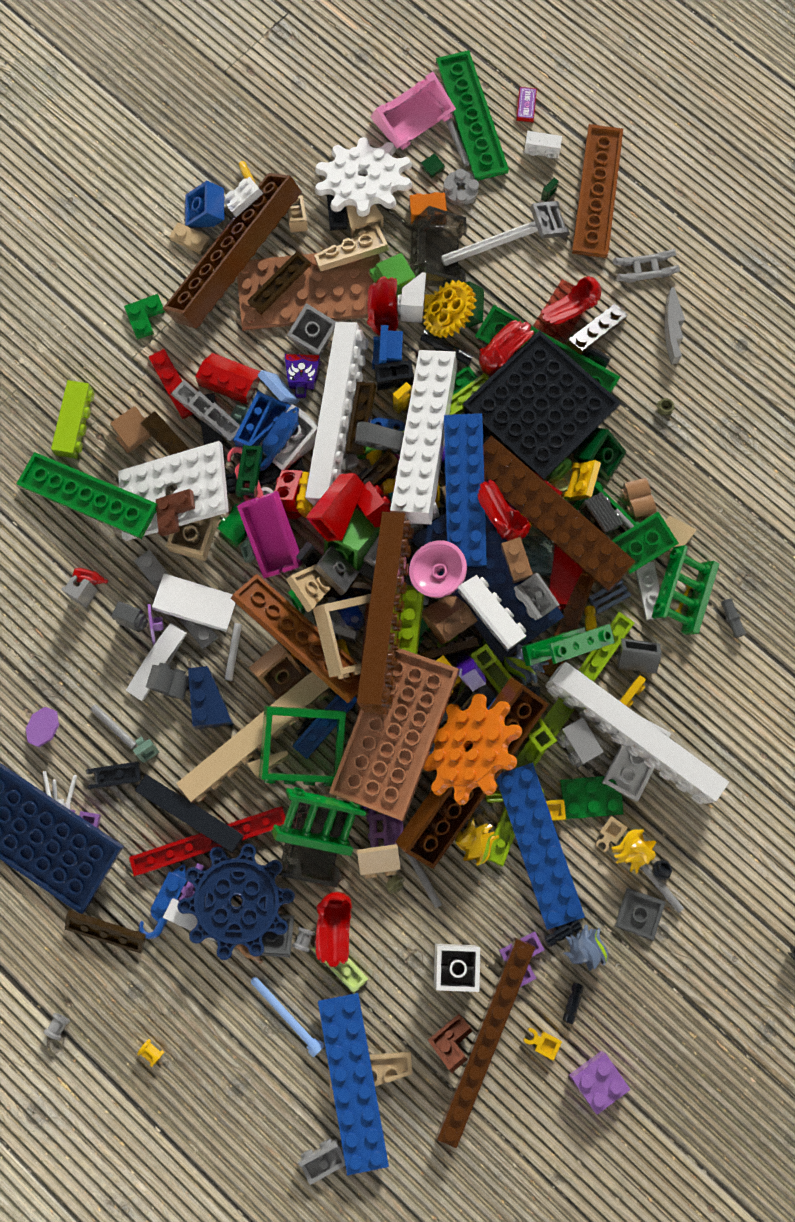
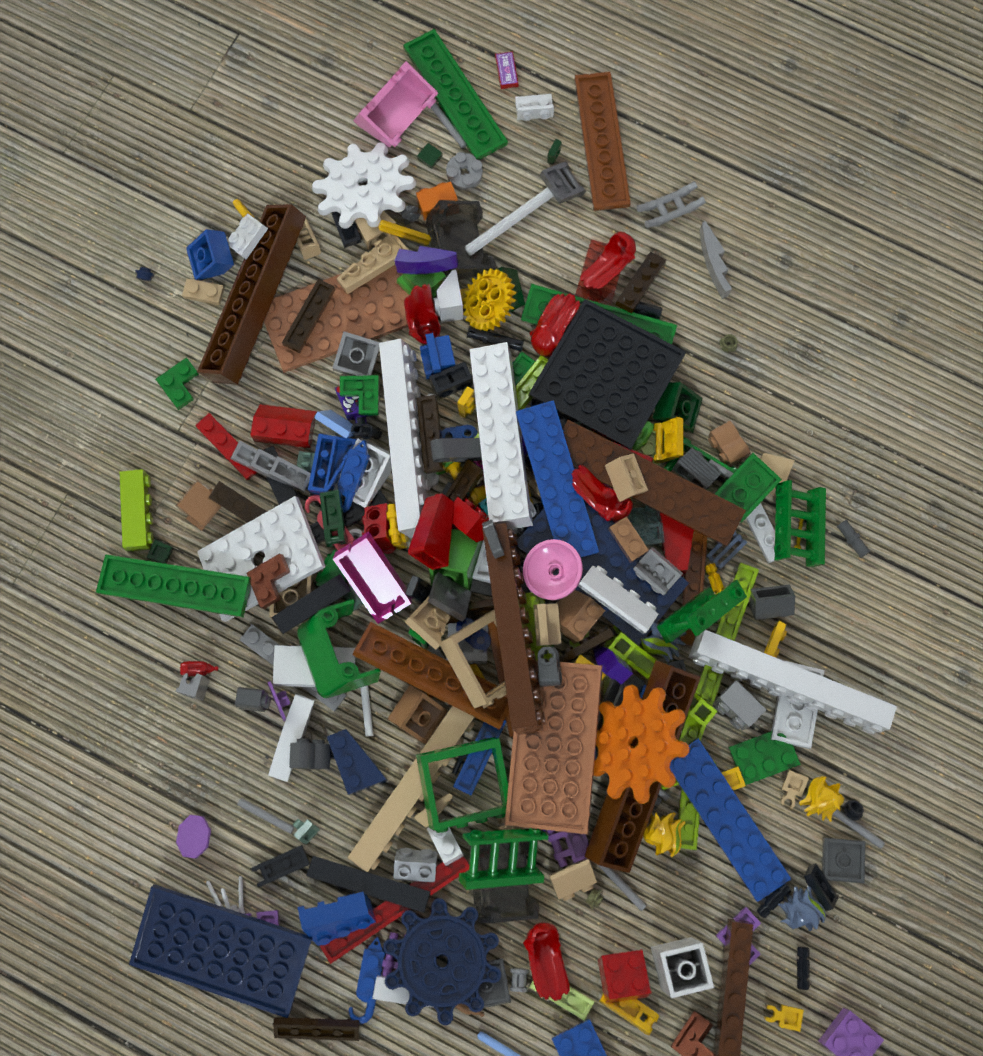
camera: 15 degrees left, 0 degrees up
none -> dark blue plate [135,267,154,281]
none -> dark green tile [146,540,174,564]
none -> black tile [272,574,351,634]
none -> green windscreen [297,599,381,698]
none -> blue wedge [297,892,376,946]
none -> green plate [340,375,380,415]
none -> black pin [351,423,382,440]
none -> yellow axle [378,220,431,246]
none -> light grey bracket [393,848,438,882]
none -> dark purple slope [395,246,458,274]
none -> dark grey plate [401,205,420,225]
none -> white plate [427,818,464,866]
none -> dark grey beam [482,519,505,559]
none -> tan panel [533,604,561,646]
none -> dark grey piece [538,647,562,687]
none -> red brick [598,950,651,1003]
none -> yellow plate [599,993,660,1035]
none -> tan panel [605,453,648,502]
none -> black plate [804,863,838,911]

